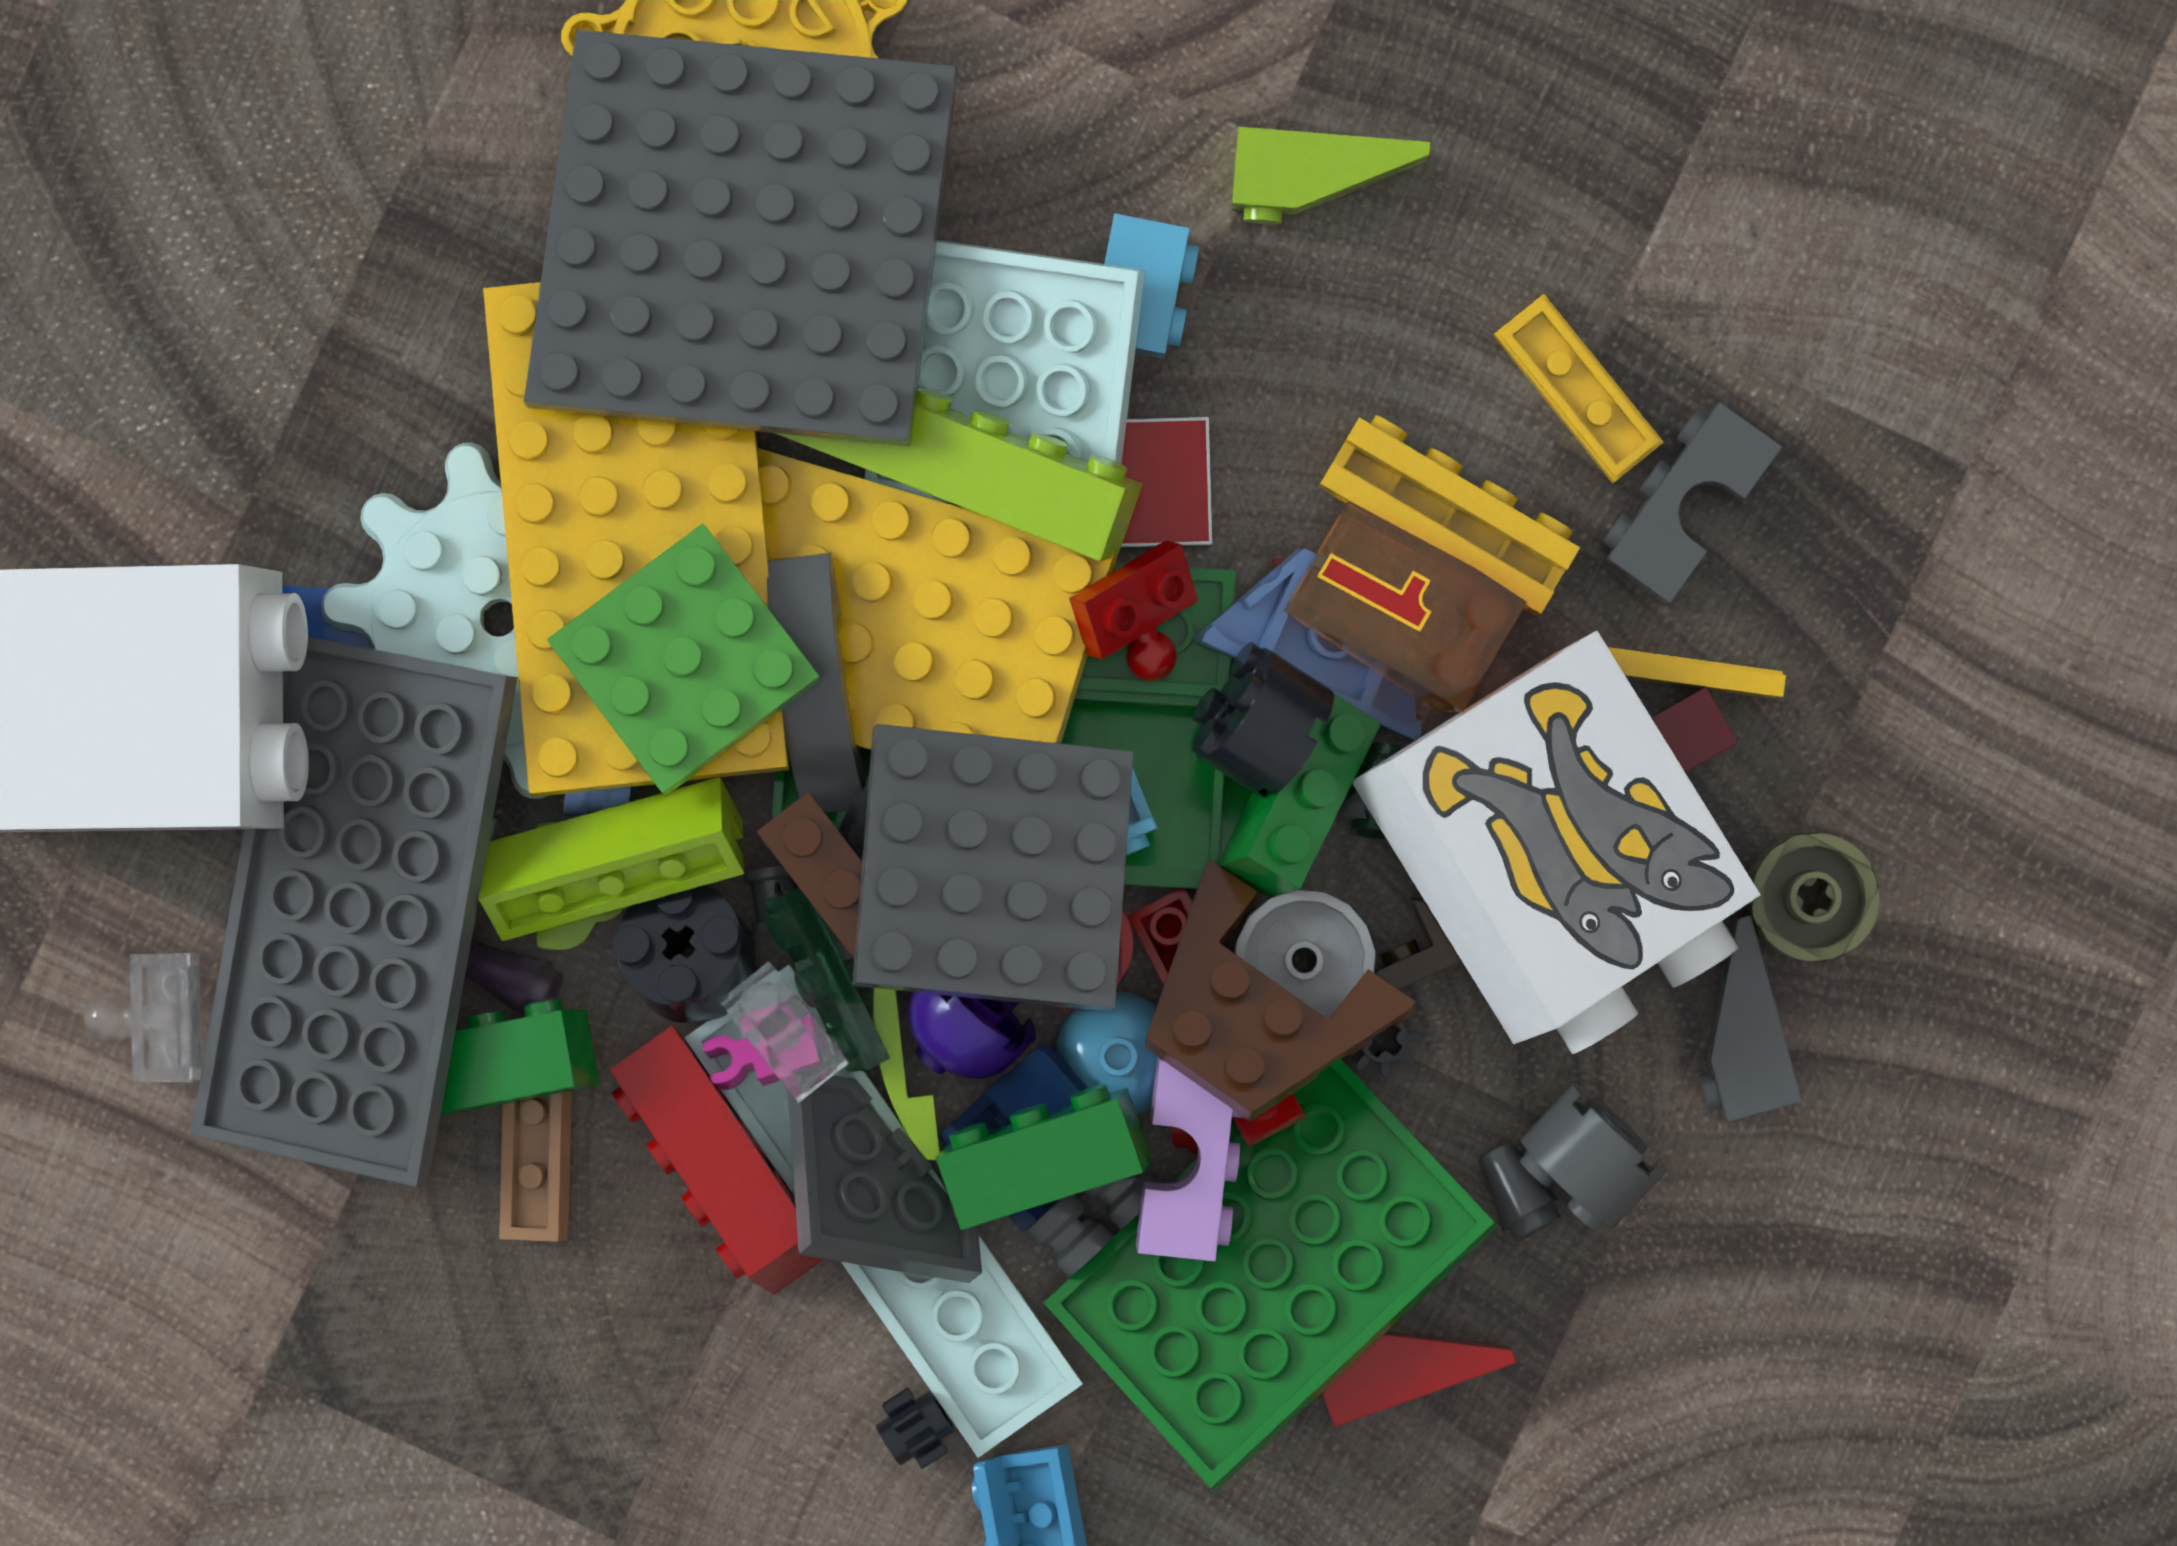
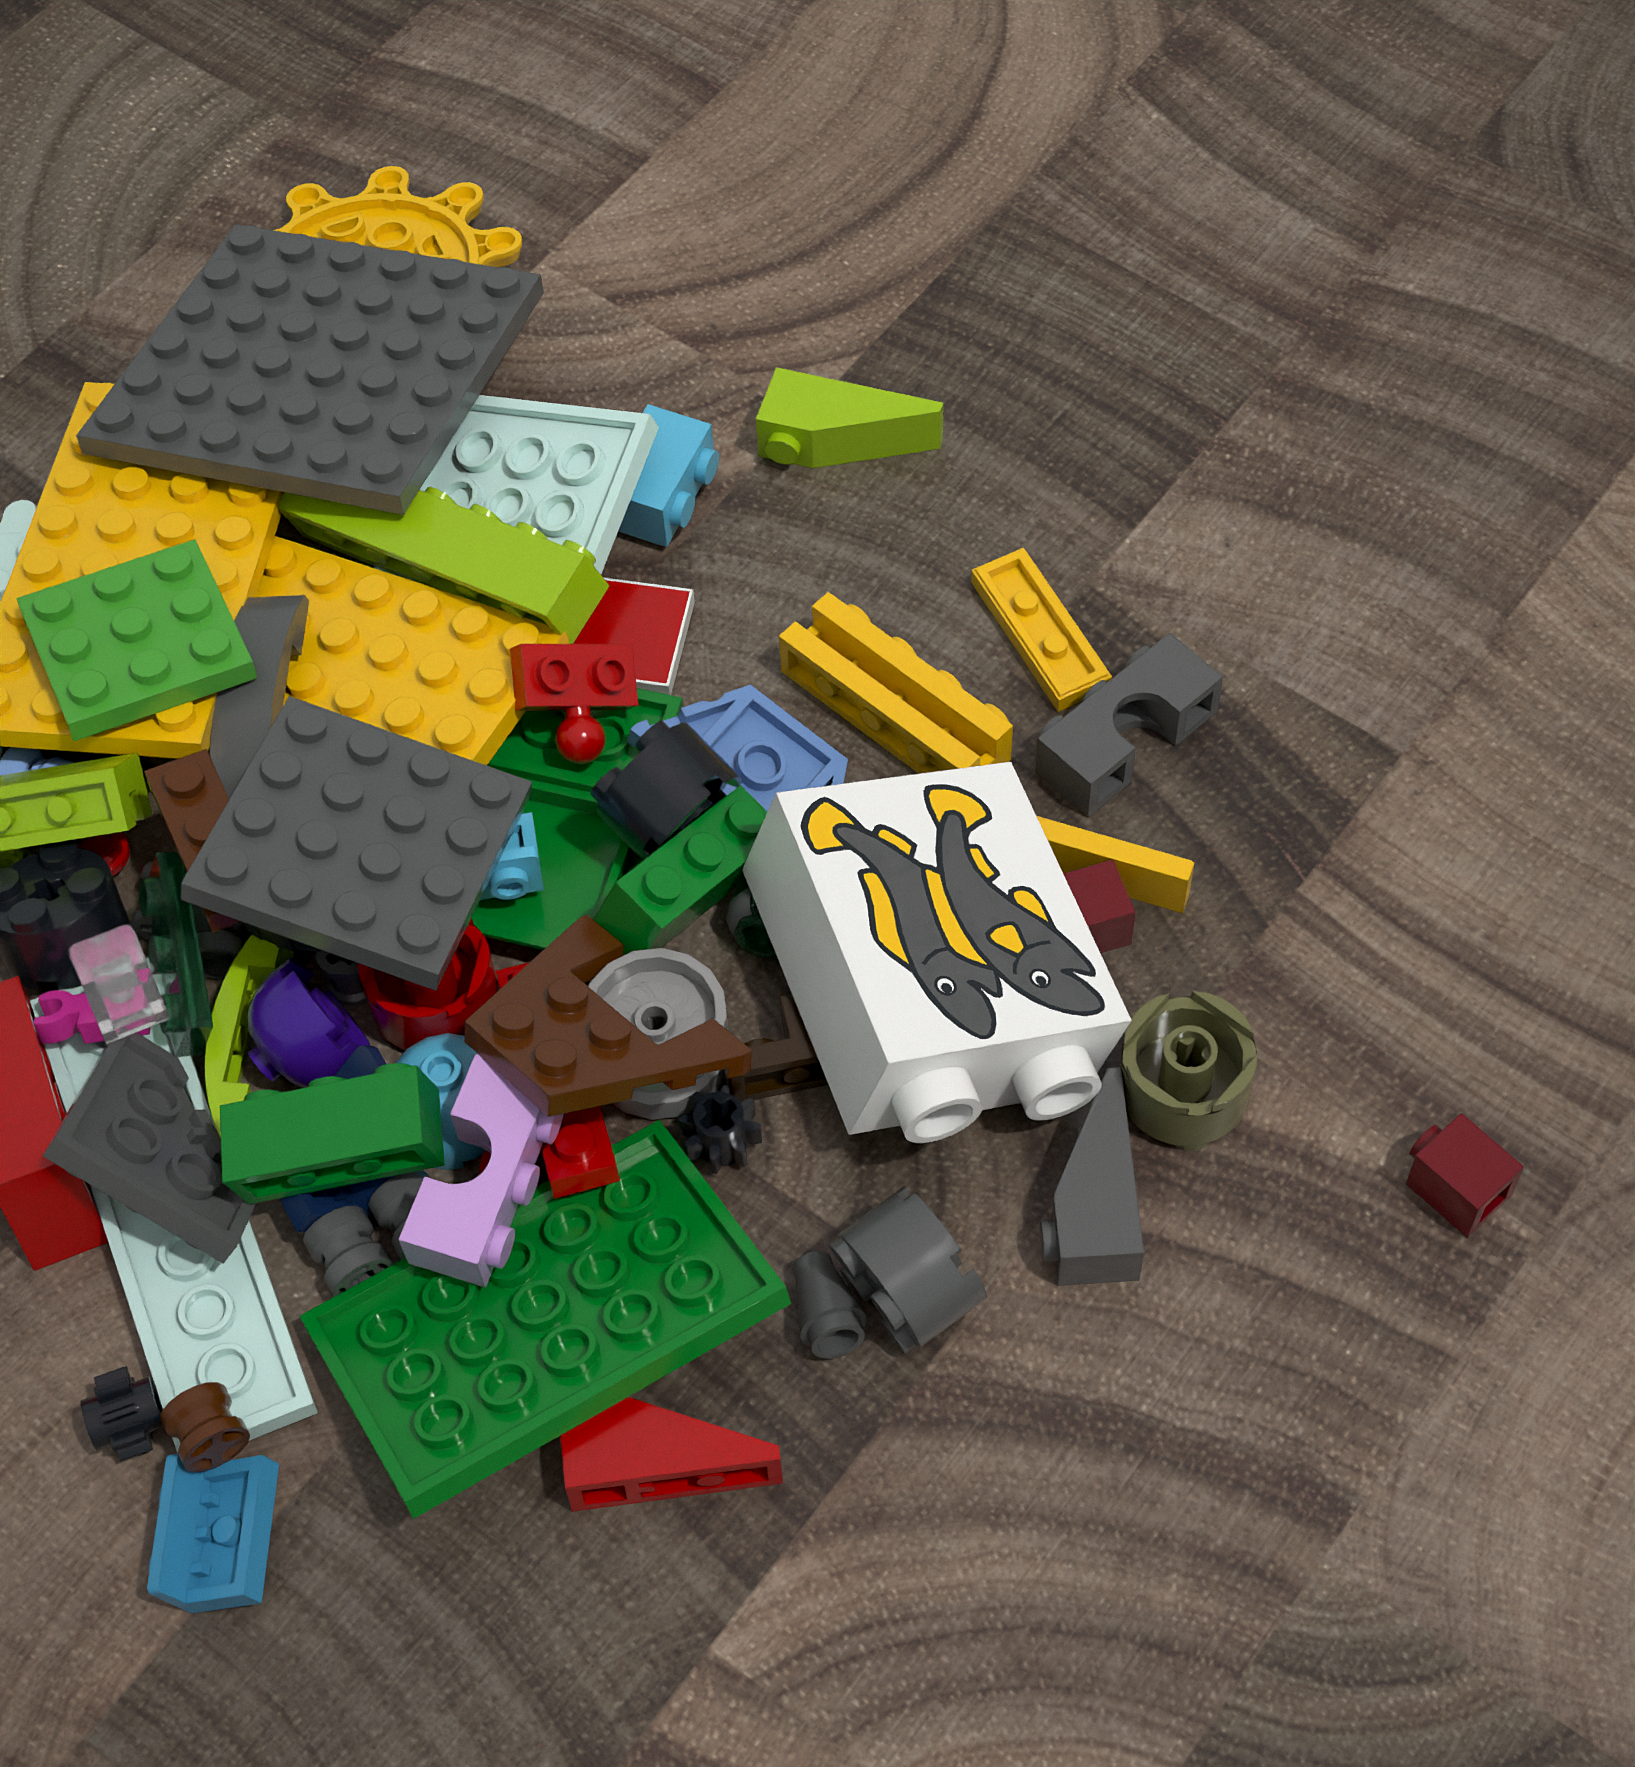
camera: 15 degrees right, 30 degrees down
clear orange slope [1283,502,1527,712] -> none
none -> reddish brown wheel [160,1382,250,1472]
none -> dark red brick [1406,1113,1524,1238]

